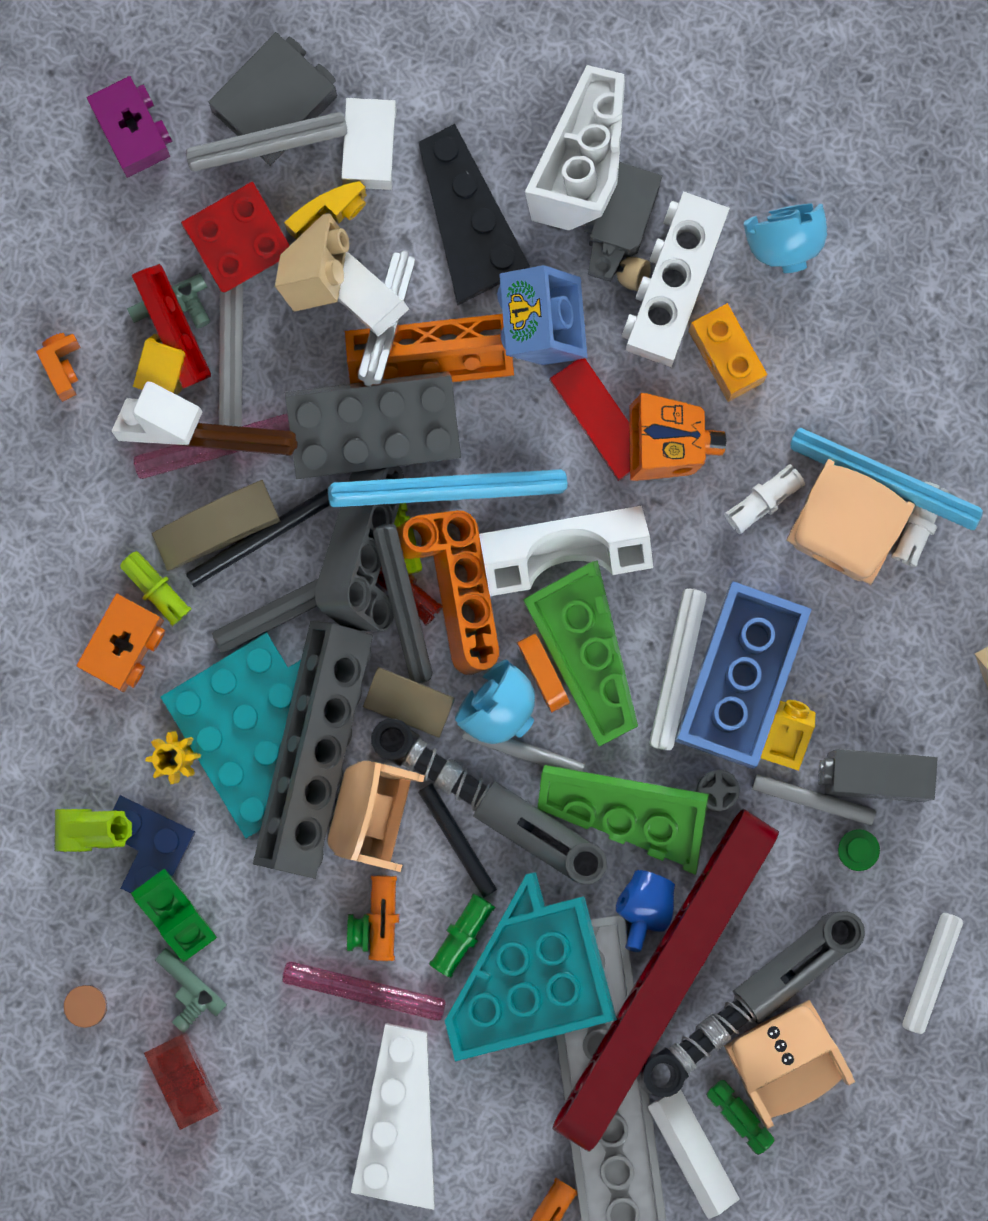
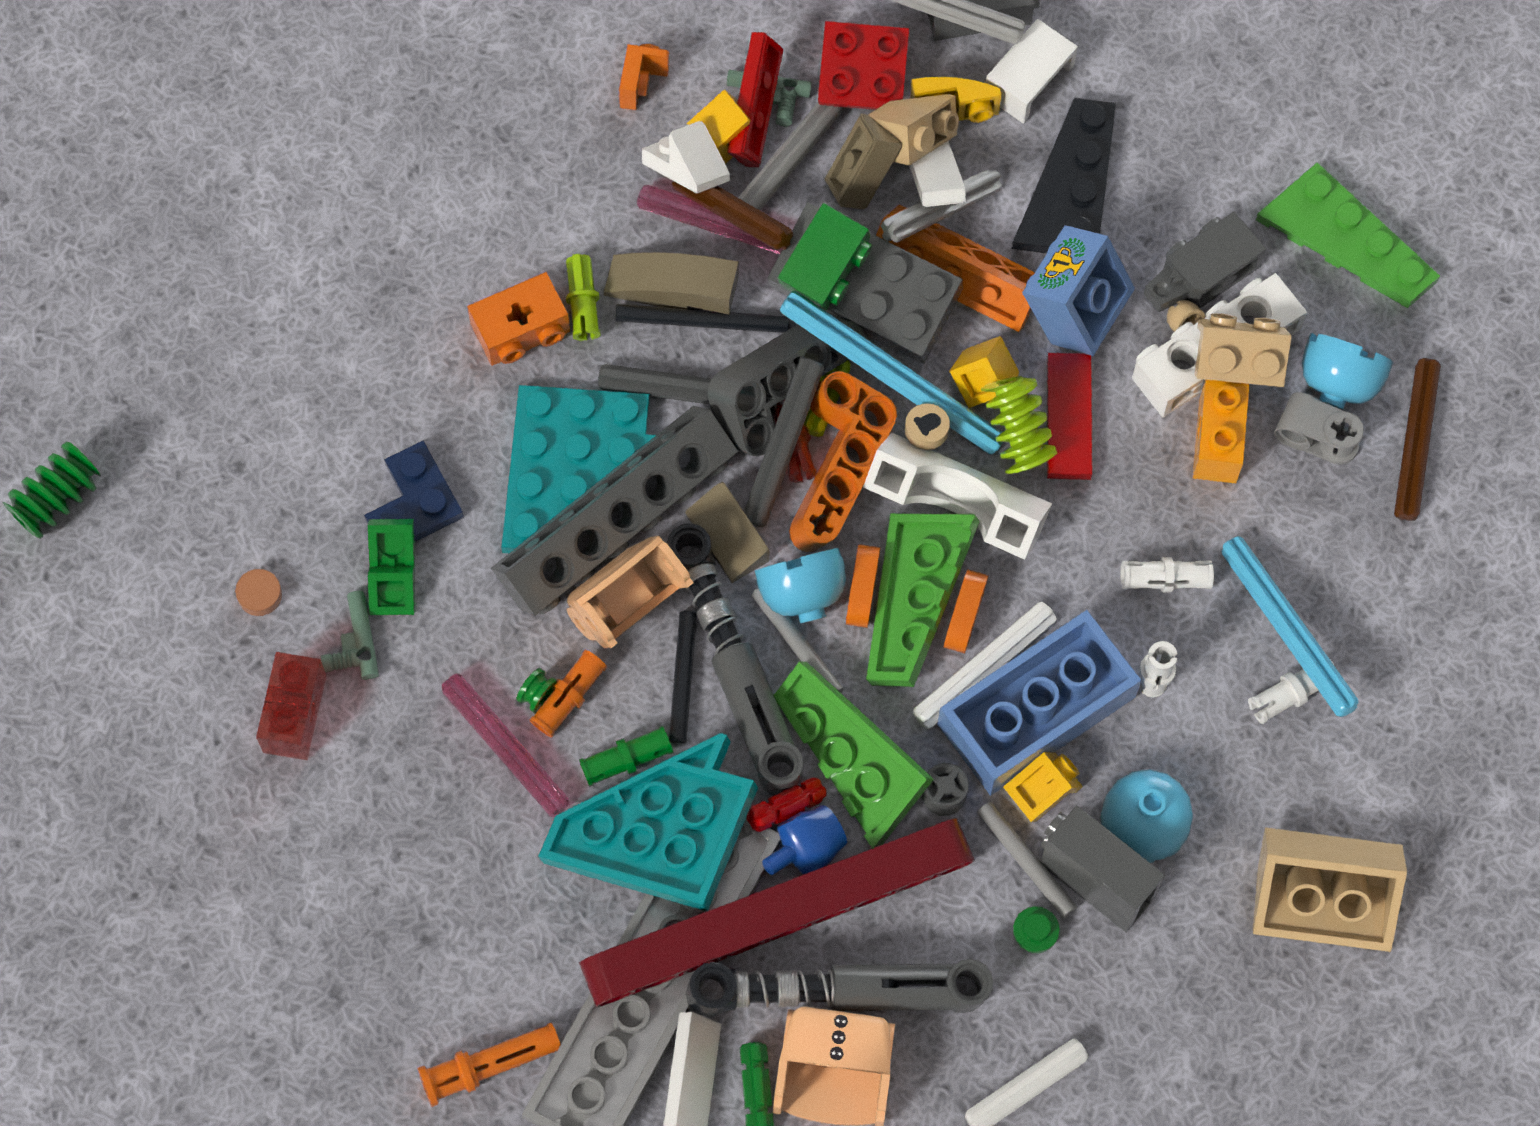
camera: 35 degrees right, 15 degrees down
lime piece [54,809,132,852] -> none
yellow gear [145,731,201,784] -> none
white wedge [351,1023,435,1210] -> none
white wedge [525,65,625,230] -> none
orange torso [629,393,726,481] -> none
light nougat piece [786,459,915,585] -> none
none -> red axle [746,777,827,832]
none -> green brick [777,203,873,311]
none -> dark tan slope [824,113,901,209]
none -> tan tile [905,404,950,450]
none -> orange beam [943,569,989,654]
none -> yellow panel [949,336,1019,408]
none -> lime piece [981,376,1057,474]
none -> medium azure cylinder [1100,769,1193,863]
none -> white pin [1139,641,1177,697]
none -> tan bracket [1194,313,1292,387]
none -> bright green wing [1256,163,1440,308]
none -> light grey piece [1274,392,1364,465]
none -> reddish brown axle [1394,358,1441,521]

